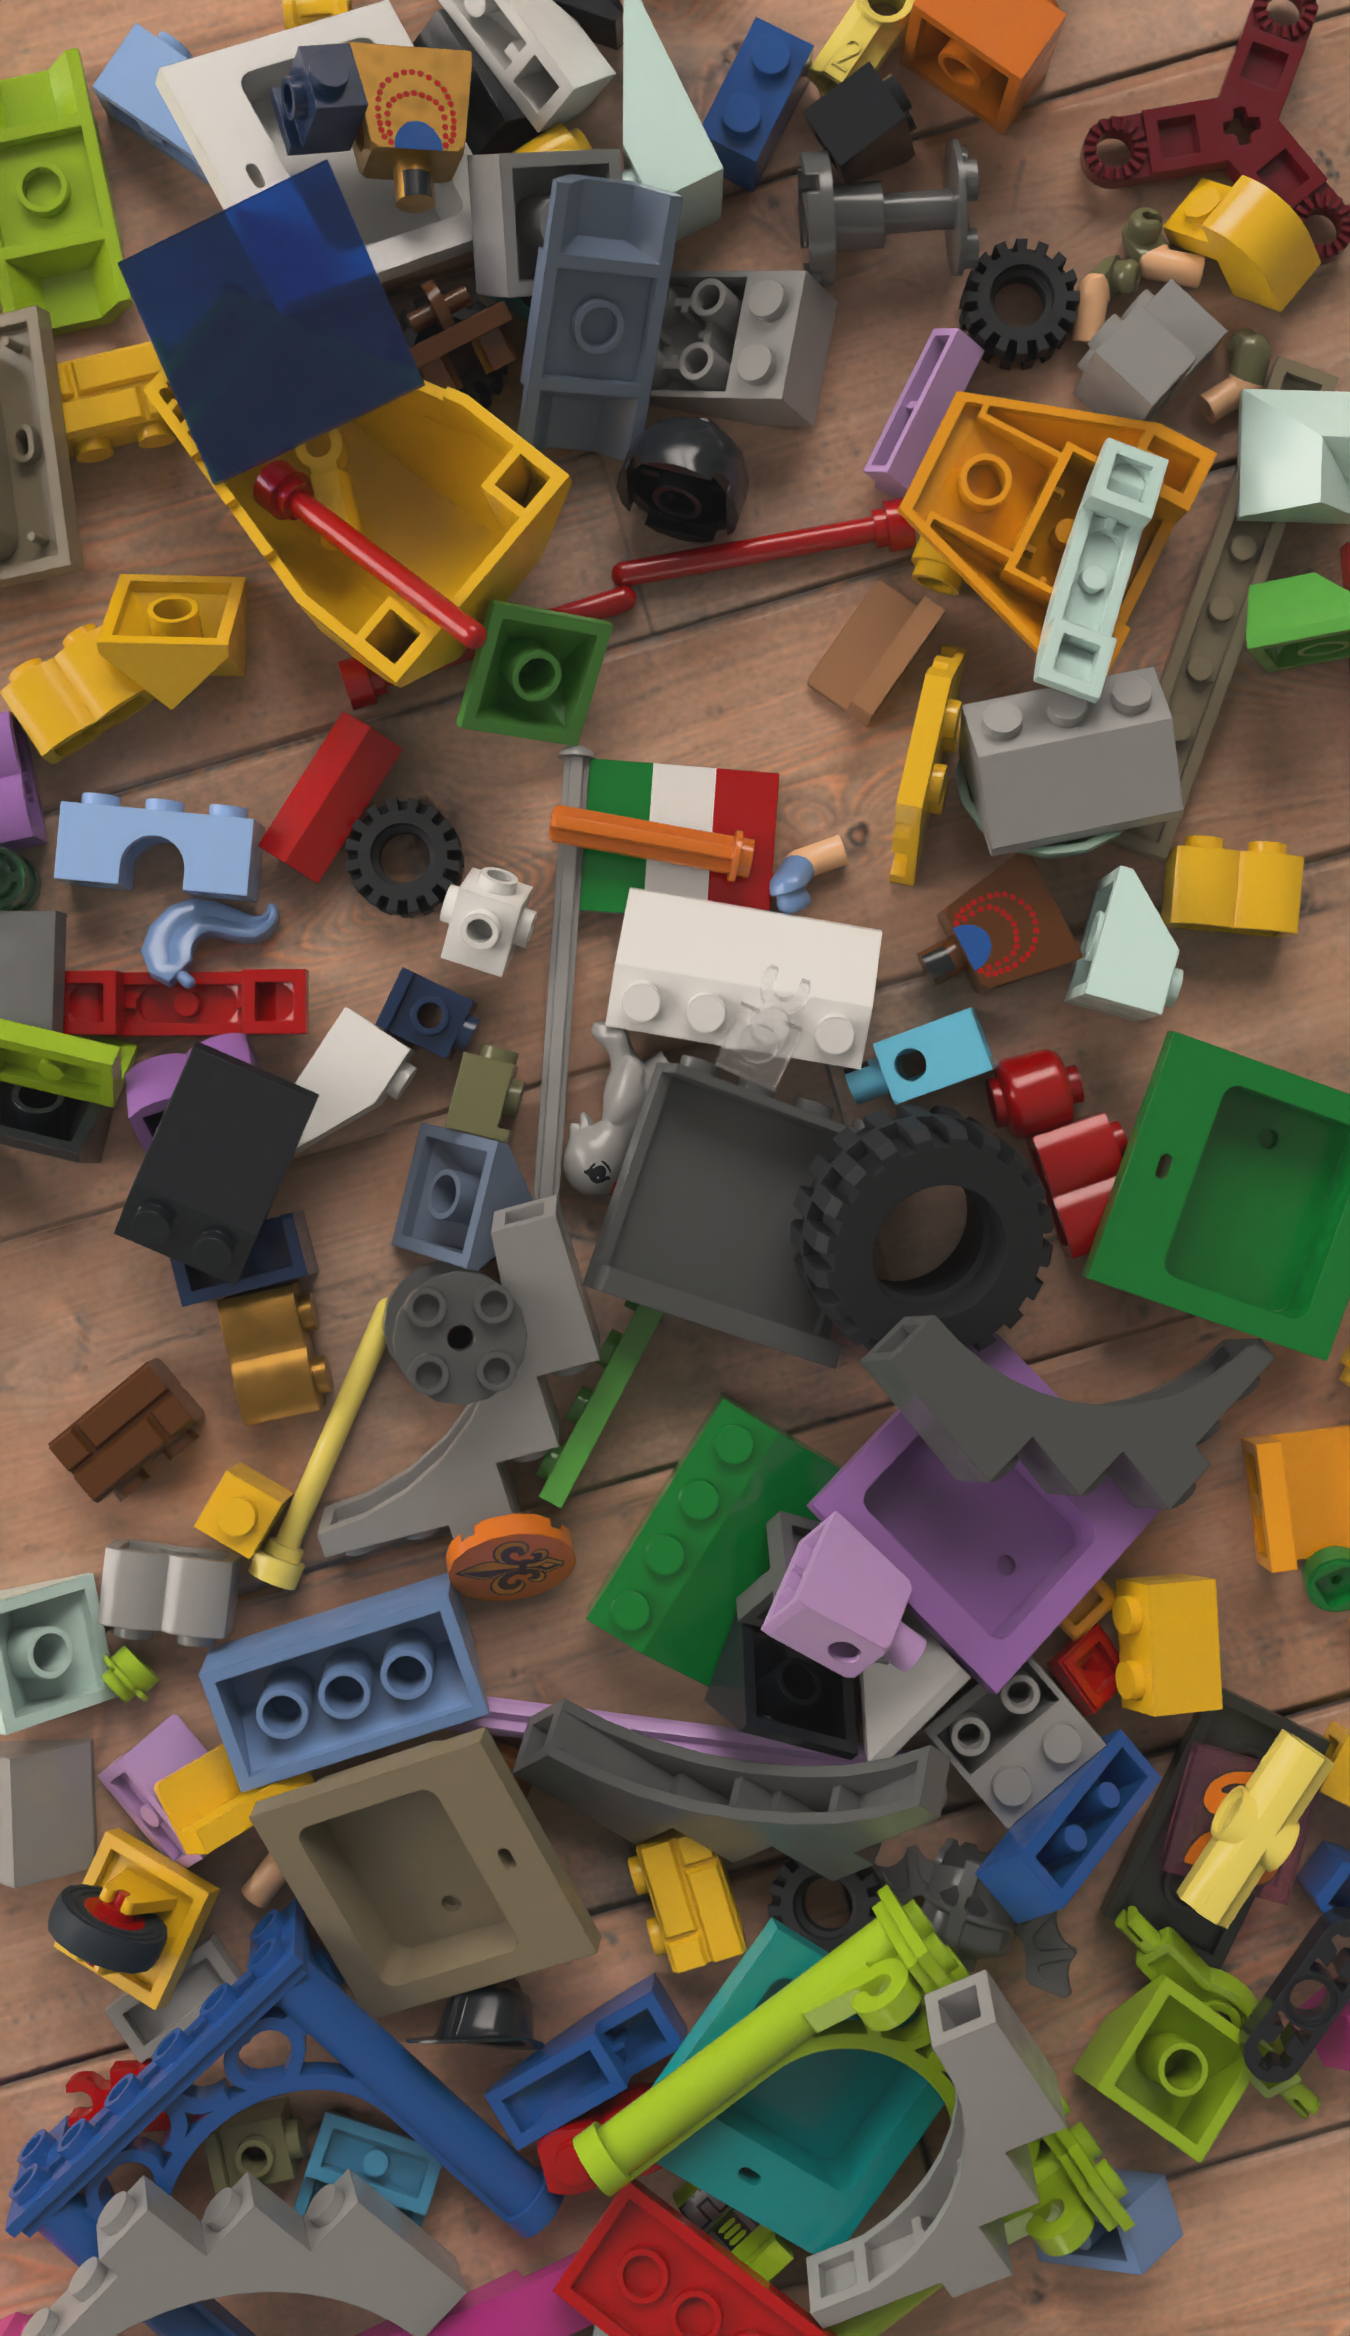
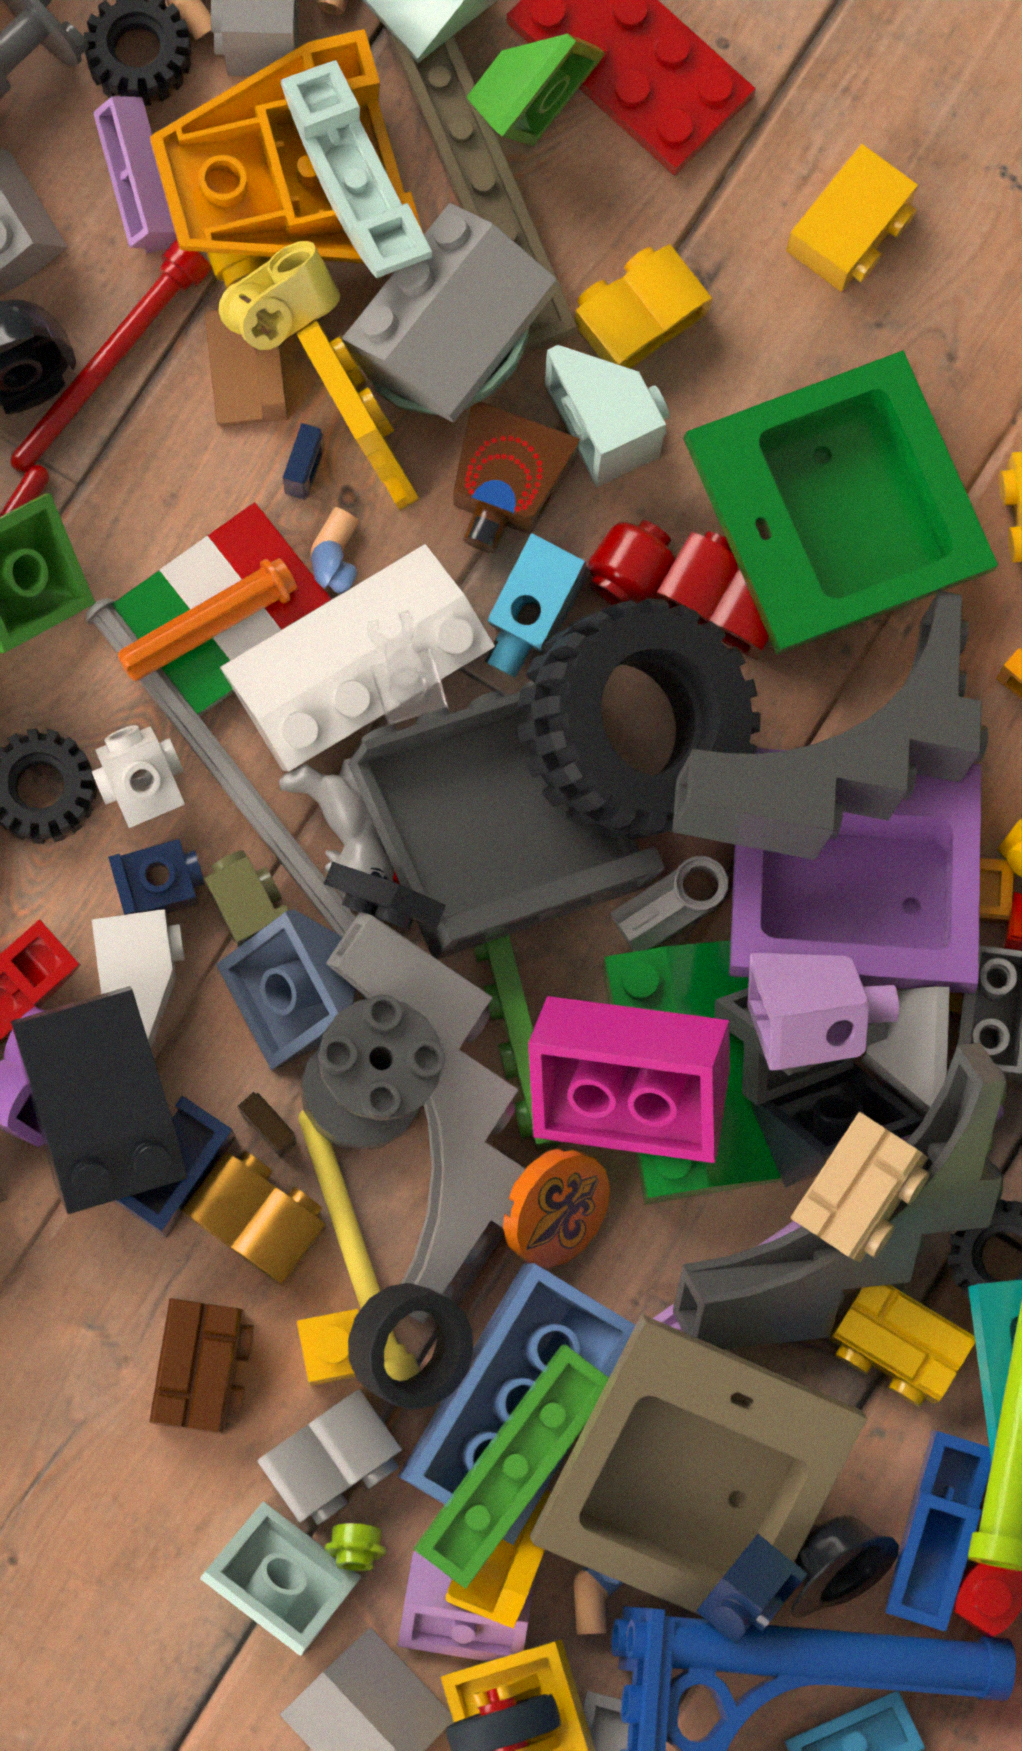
camera: 45 degrees left, 10 degrees down
none -> light yellow piece [219,241,341,350]
none -> dark brown tile [238,1092,297,1158]
none -> dark blue tile [282,423,325,500]
none -> black plate [323,861,446,930]
none -> black tyre [348,1283,473,1410]
none -> bright green plate [413,1345,609,1589]
none -> dark pink slope [528,996,730,1163]
none -> light grey piece [610,856,728,952]
none -> dark blue brick [696,1534,807,1644]
none -> tan brick [790,1112,930,1263]

